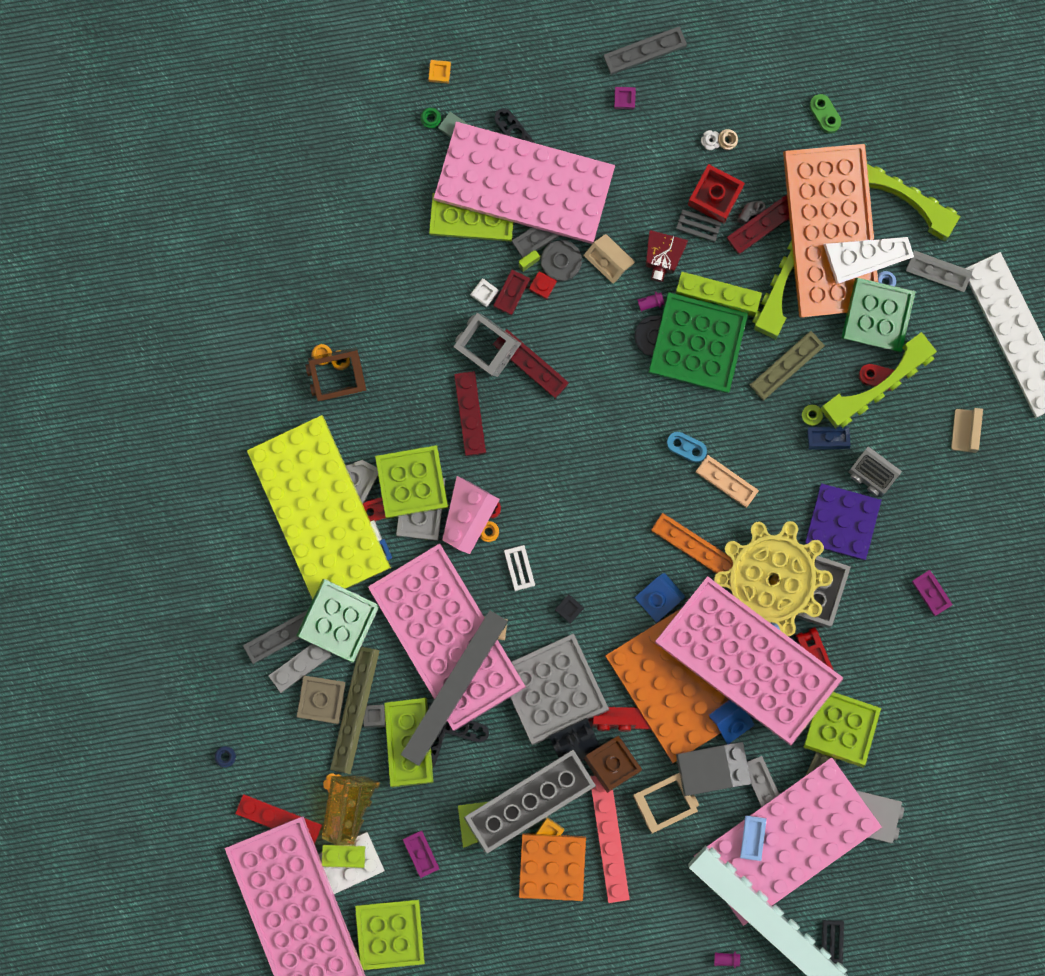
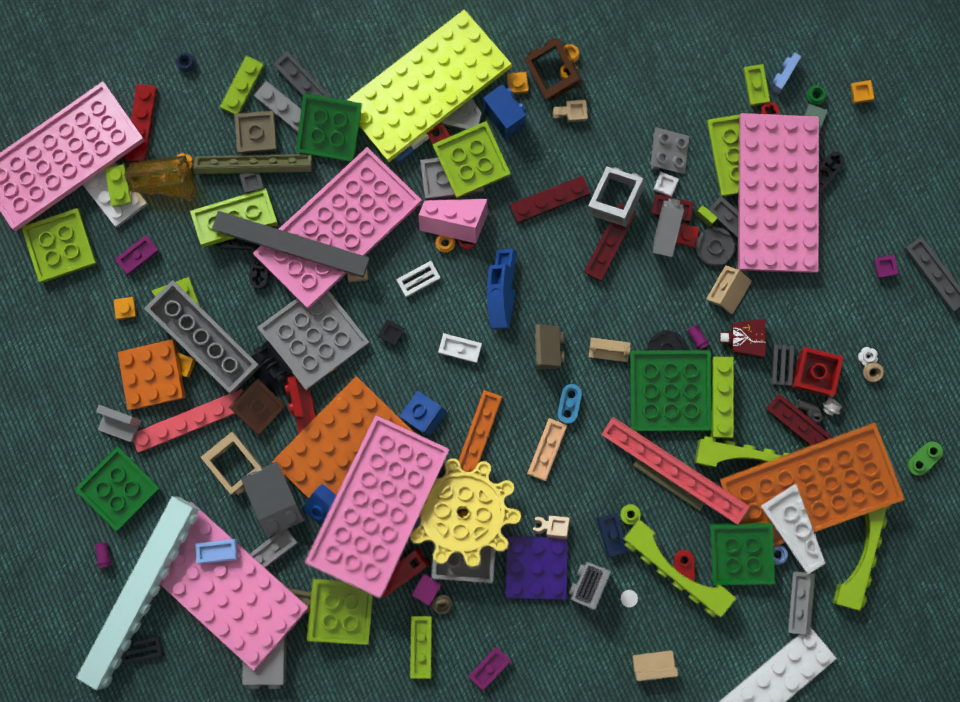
camera: 85 degrees right, 0 degrees up
none -> green plate [74,446,161,532]
none -> light grey panel [96,405,141,442]
none -> light orange plate [114,297,137,320]
none -> lime plate [220,56,264,115]
none -> lime plate [410,616,432,679]
none -> magenta panel [412,574,441,606]
none -> dark tan plate [432,595,452,614]
none -> white plate [438,333,482,363]
none -> blue brick [483,84,527,139]
none -> blue slope [487,249,517,330]
none -> light orange plate [507,72,528,94]
none -> tan plate [533,516,570,539]
none -> dark tan slope [535,324,564,369]
none -> tan plate [552,100,588,122]
none -> tan hinge [589,338,630,362]
none -> coral plate [602,417,750,525]
none -> white sticker [621,590,638,607]
none -> light grey hinge [649,127,689,174]
none -> light grey window [652,198,684,257]
none -> lime plate [743,64,770,107]
none -> red bush [760,102,779,115]
none -> light blue plate [772,52,801,94]
none -> white plate [823,398,842,416]

